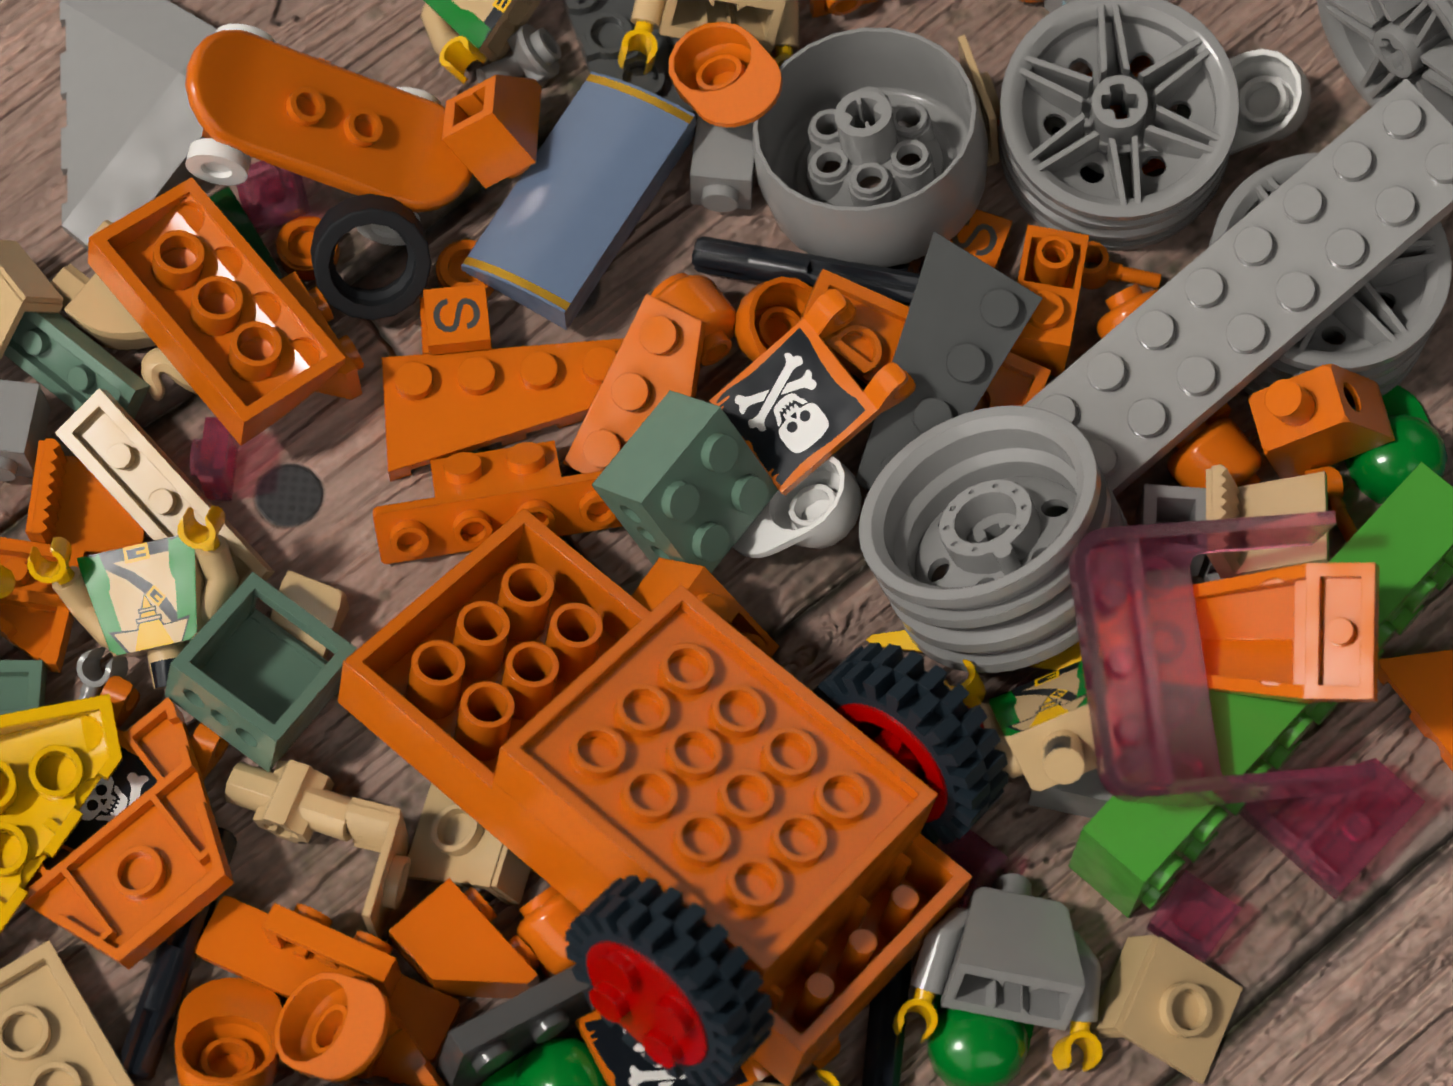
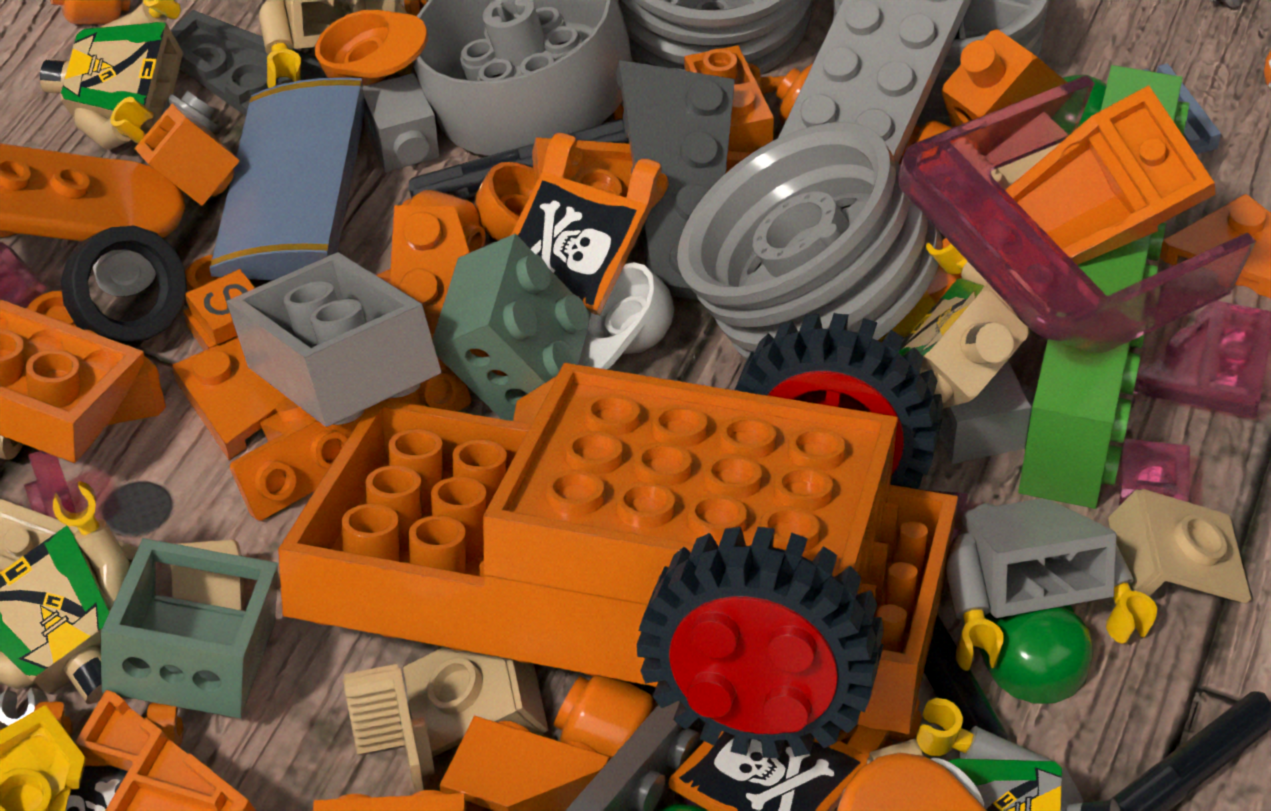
camera: 25 degrees left, 20 degrees down
tan axle [225,759,352,844] -> none
none -> light grey brick [226,252,441,427]

